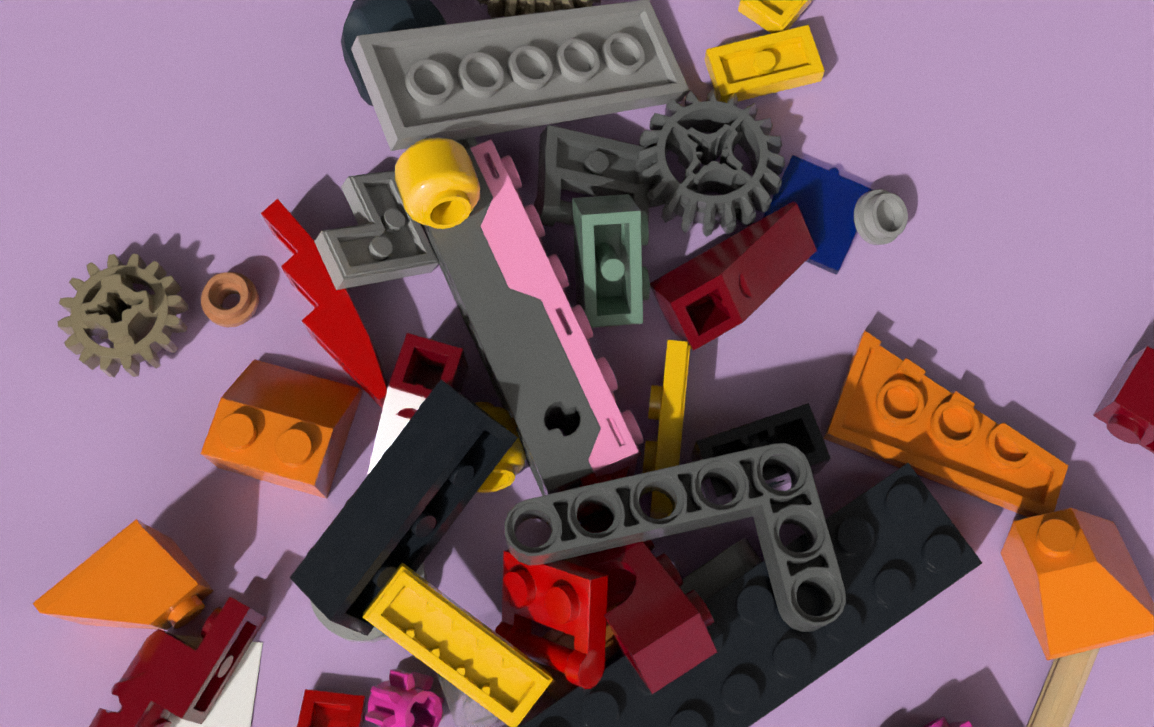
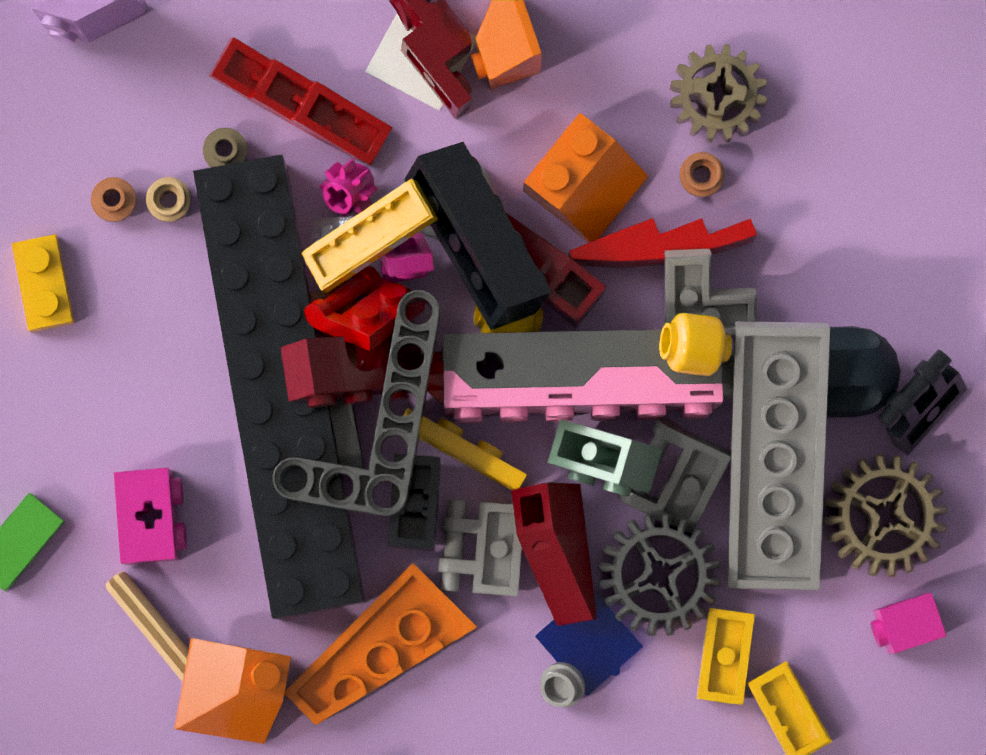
camera: 115 degrees right, 10 degrees up
none -> dark pink bracket [380,233,434,282]
none -> light grey plate [438,500,522,597]

